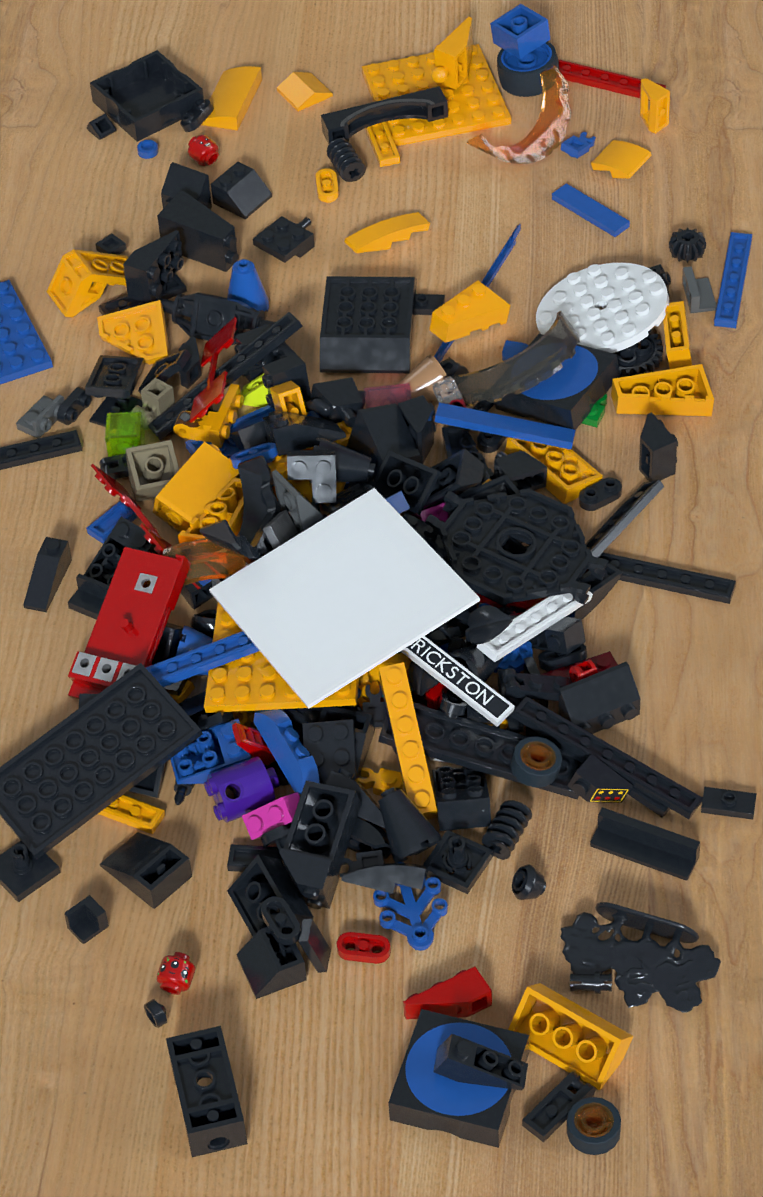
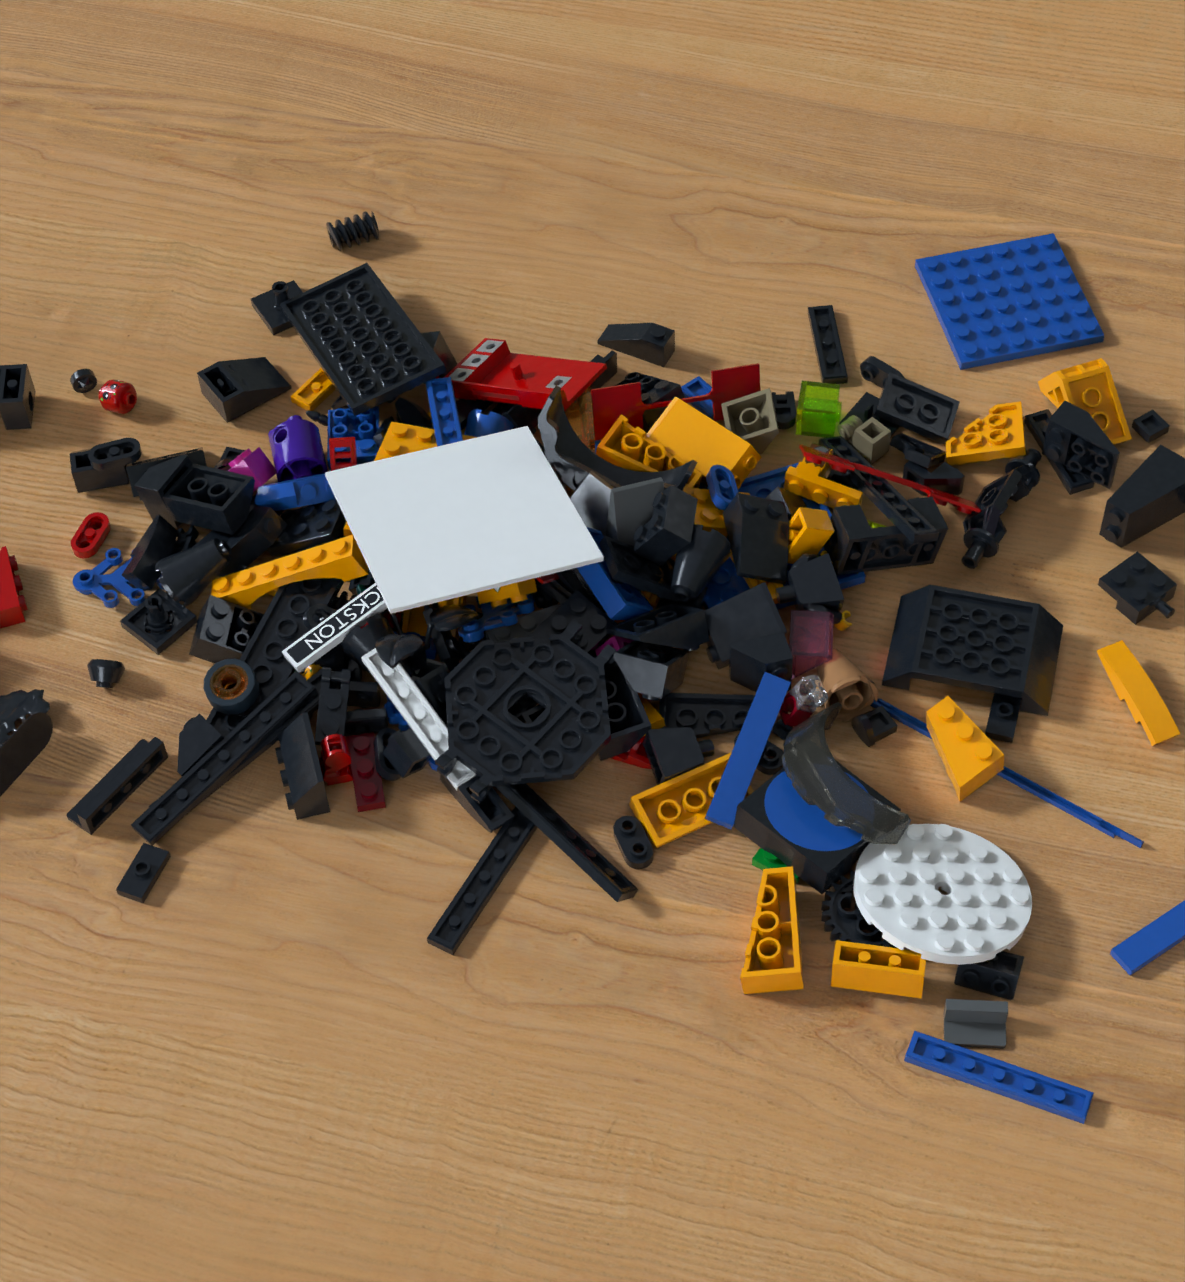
camera: 100 degrees right, 5 degrees up
dark grey bracket [16,394,65,439] -> none
black panel [64,895,109,944] -> none
blue cone [227,259,269,312] -> none
black tile [298,919,331,973] -> none
black piece [482,800,532,860] -> none
blue tile [502,340,528,365] -> none
black slope [639,412,678,481] -> none
black gear [669,227,706,263] -> none

